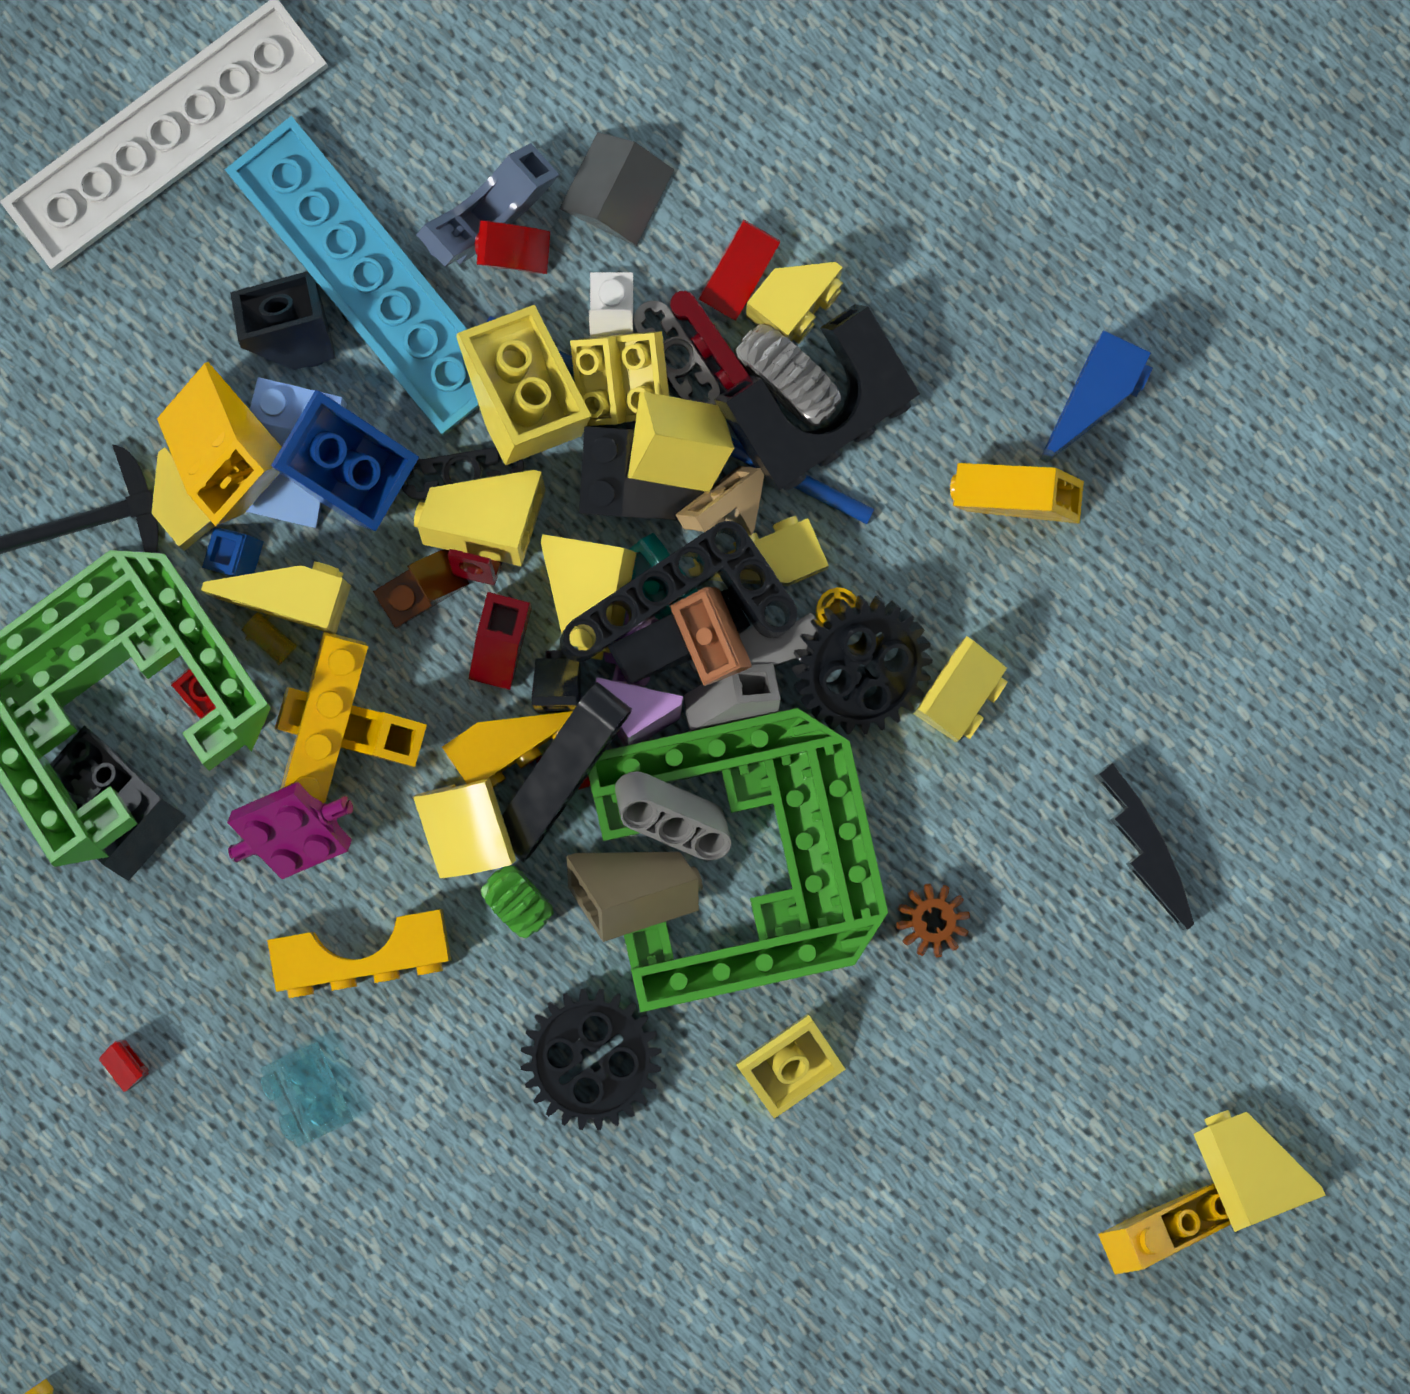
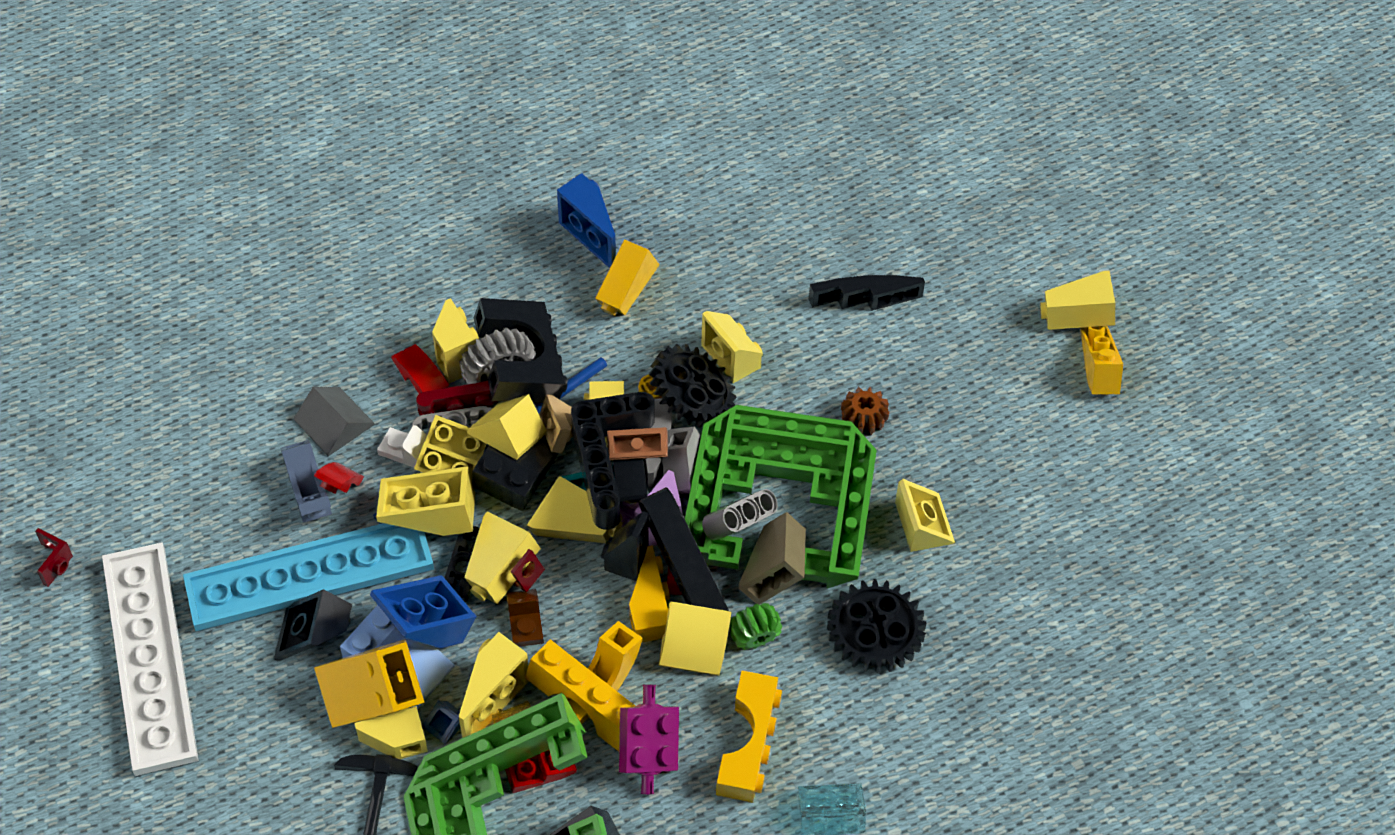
camera: 70 degrees left, 30 degrees down
dark red slope [468,592,532,690] -> none

